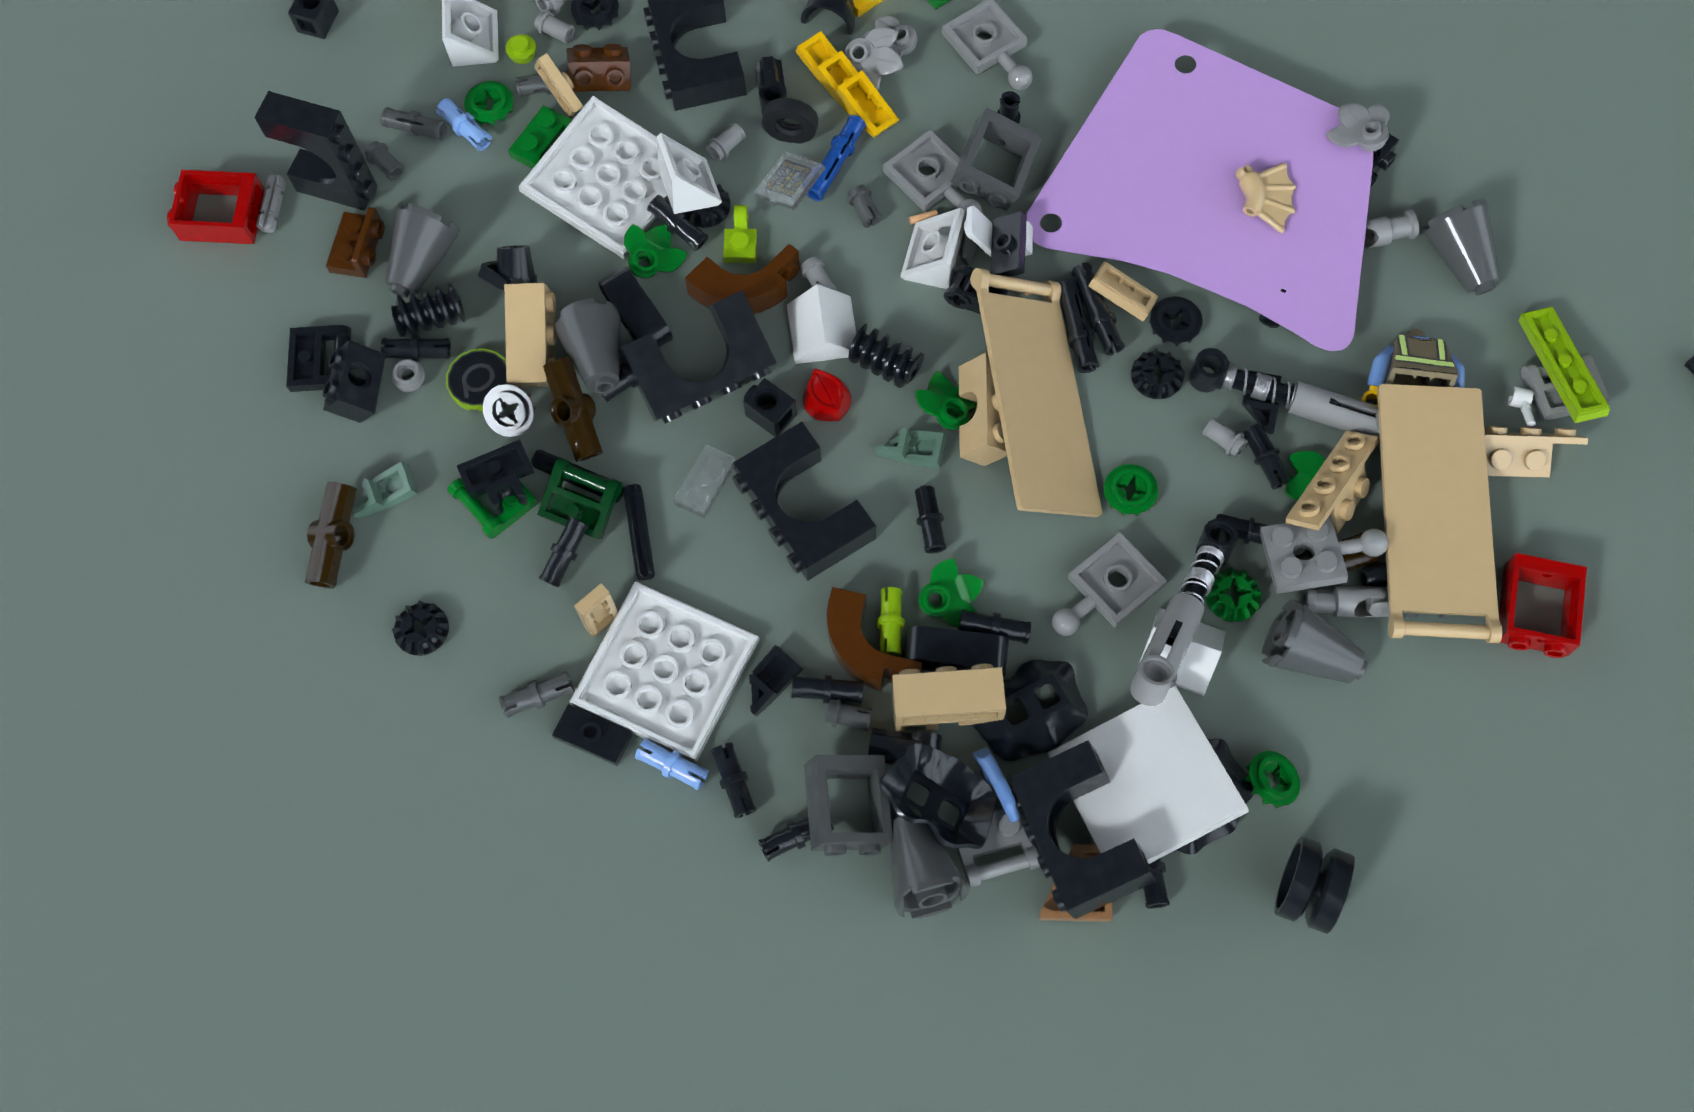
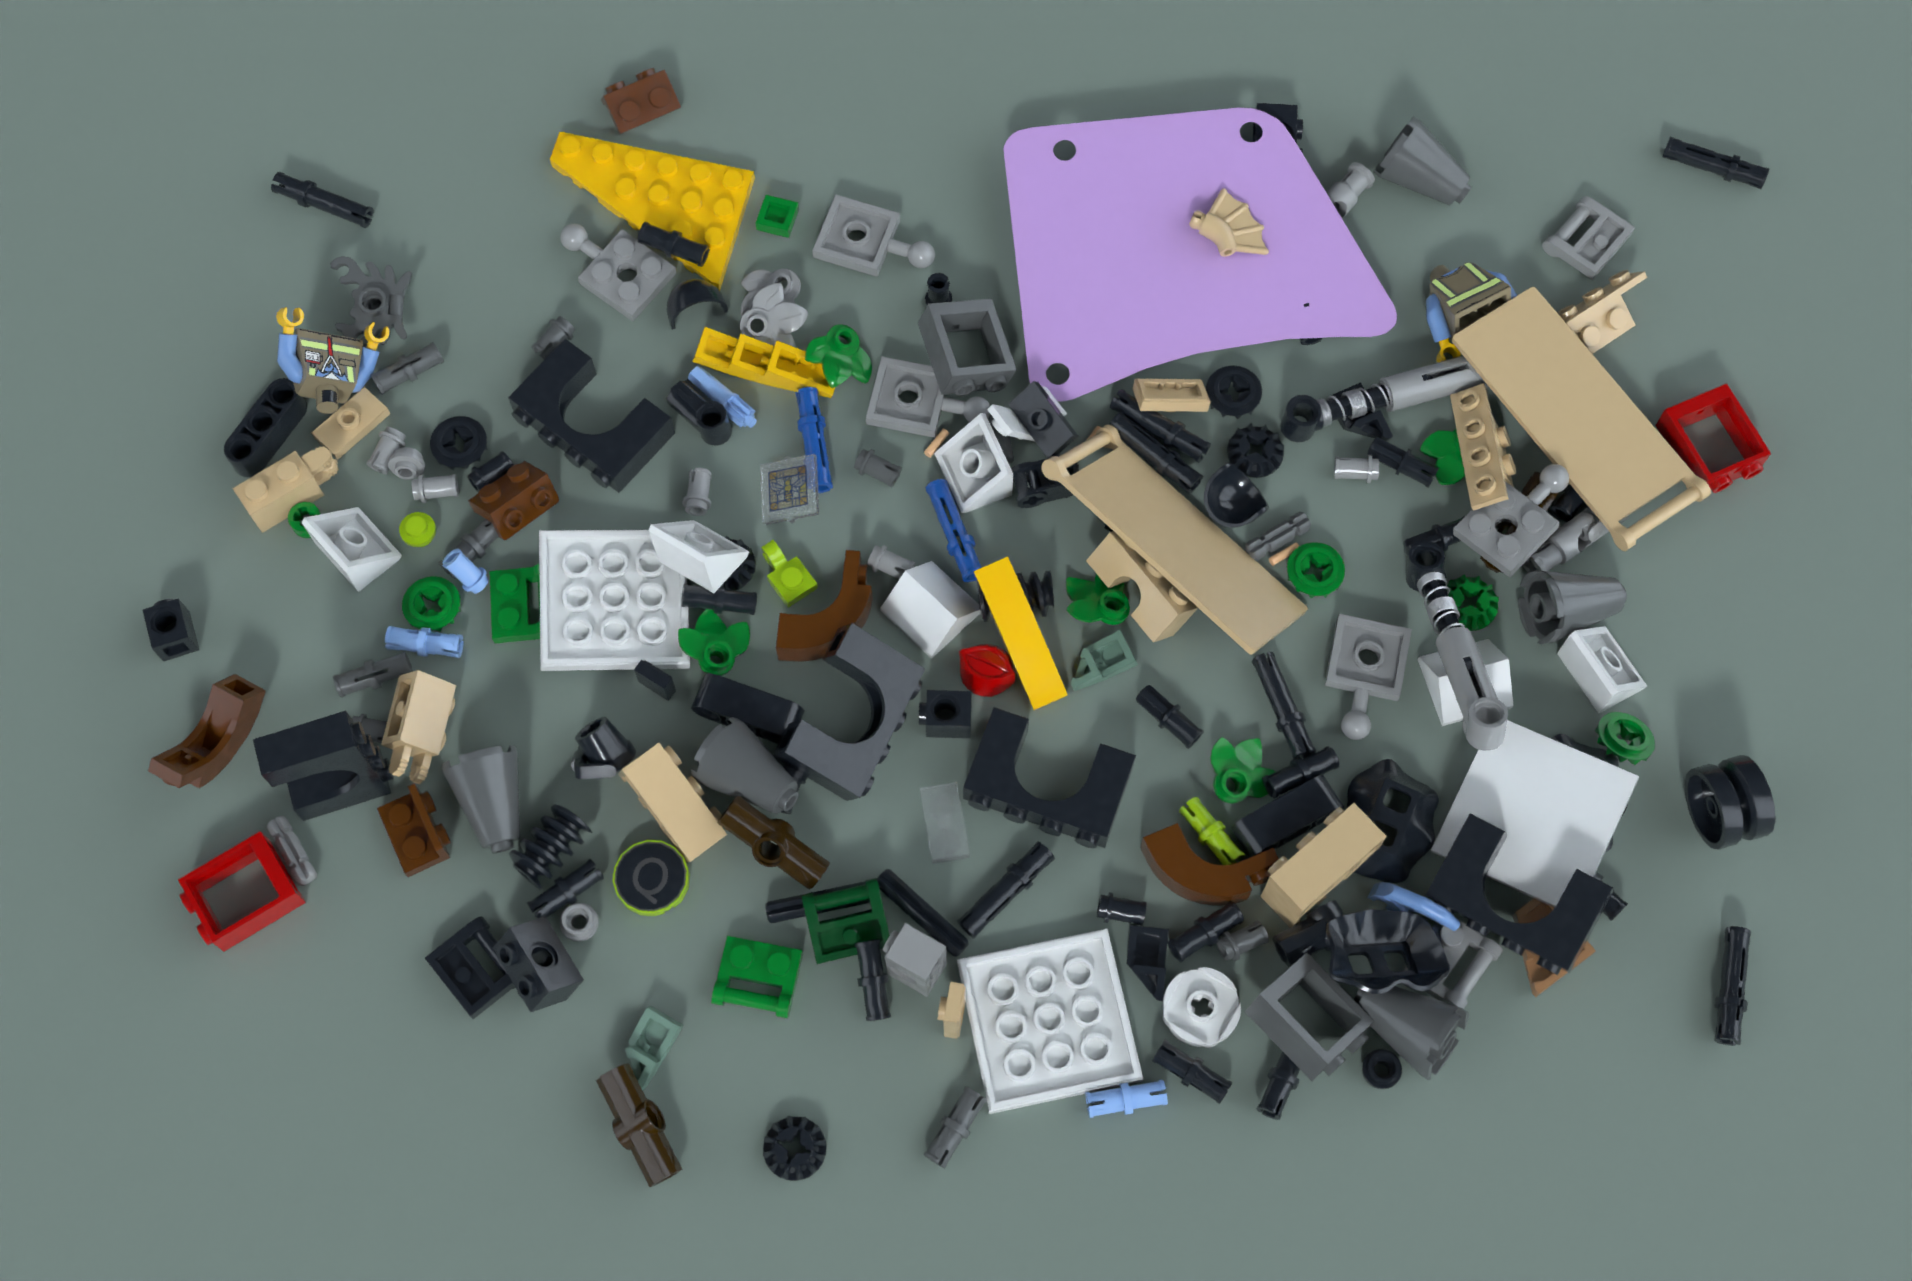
camera: 40 degrees left, 0 degrees up
black plate [457,439,535,515] -> none
gear [483,383,536,437] -> none
tan plate [534,53,584,119] -> none
black plate [552,704,633,766] -> none
black tyre [762,98,818,144] -> none
light grey plate [1326,103,1390,151] -> none
white hand [1508,386,1536,427] -> none
lime tile [1518,306,1611,423] -> none
none -> reddish brown arch [148,674,266,789]
none -> tan hinge [381,670,456,785]
none -> light blue pin [442,548,489,594]
none -> black pin [467,451,514,493]
none -> black tile [634,659,676,701]
none -> light blue piece [688,366,757,428]
none -> green plate [805,324,872,388]
none -> light grey brick [883,923,947,997]
none -> blue pin [925,479,982,582]
none -> black pin [957,841,1055,939]
none -> yellow slope [974,556,1068,710]
none -> black pin [1097,892,1147,926]
none -> white plate [1162,967,1241,1048]
none -> black helmet [1204,463,1269,528]
none -> dark grey axle [1245,512,1311,561]
none -> black pin [1252,652,1316,759]
none -> light nougat piece [1268,542,1299,566]
none -> black plate [1362,1049,1402,1089]
none -> white slope [1557,626,1647,714]
none -> black pin [1714,926,1751,1046]

